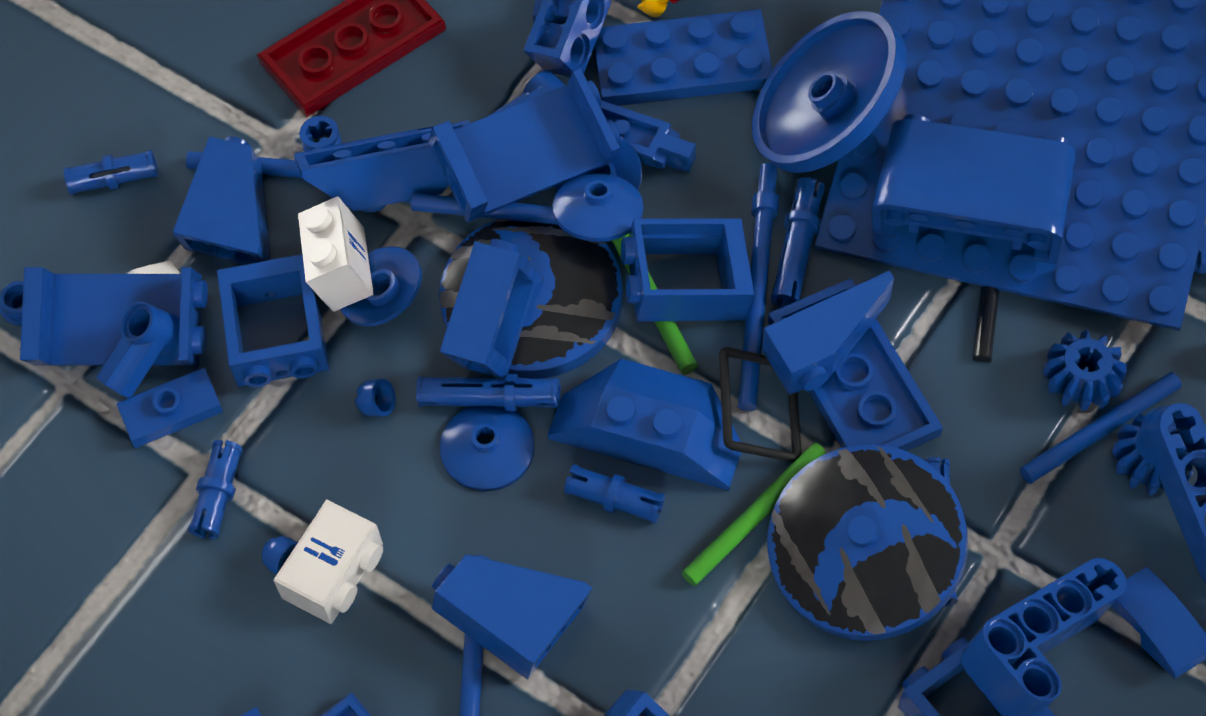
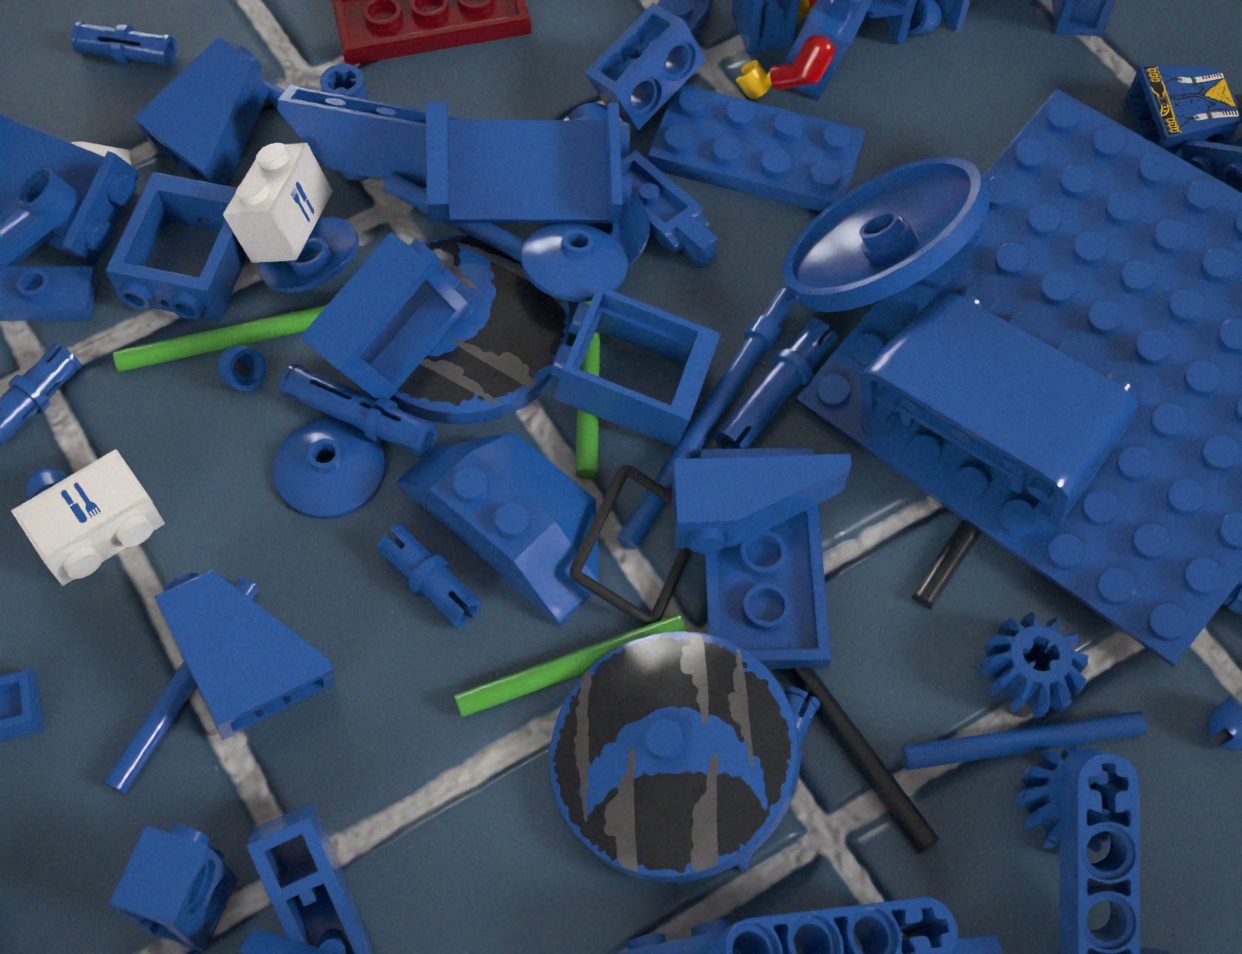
camera: 20 degrees right, 0 degrees up
none -> bright green bar [113,305,327,372]
none -> black bar [784,667,940,853]

